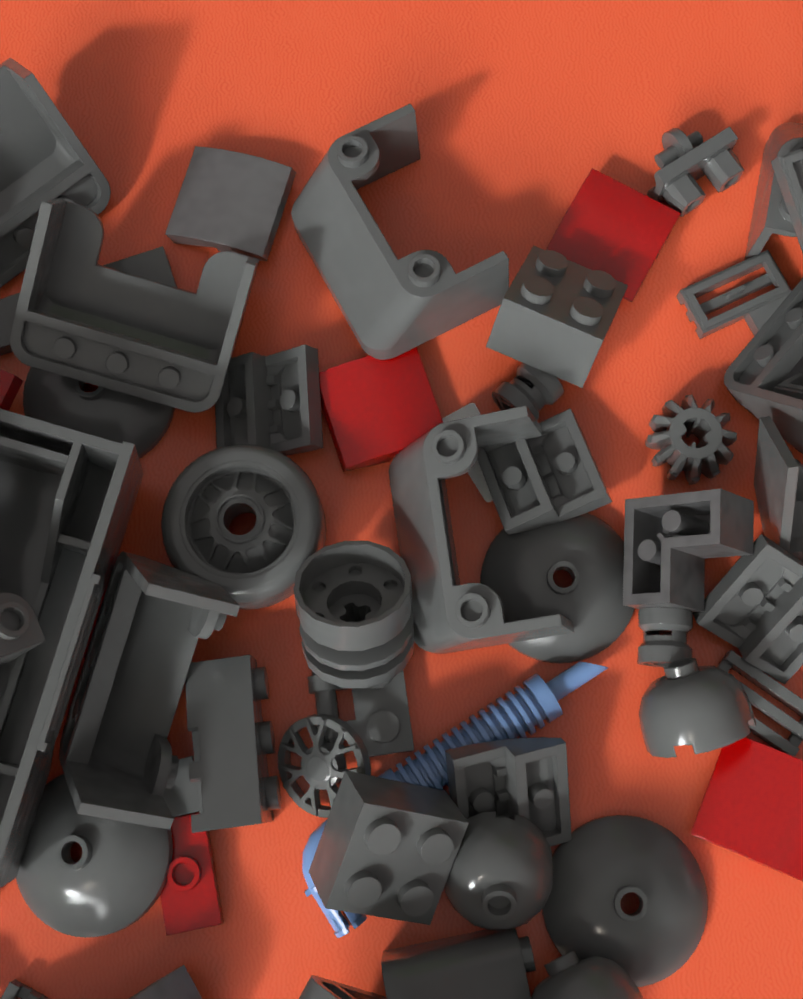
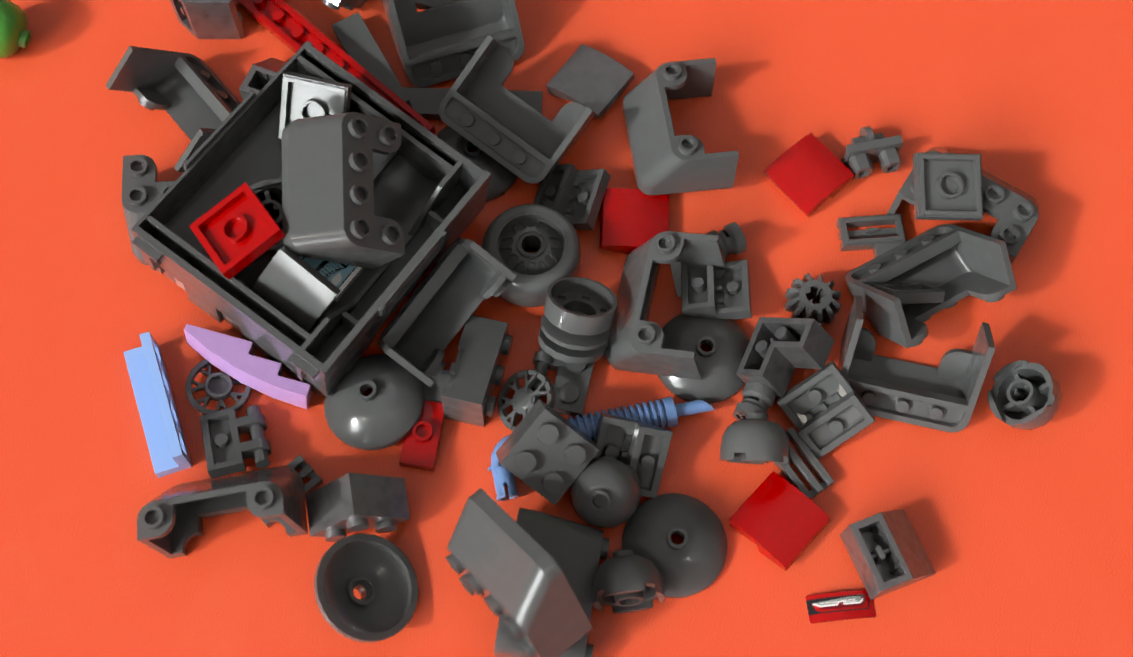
camera: 15 degrees right, 10 degrees down
dark grey brick [486,246,628,388] -> none

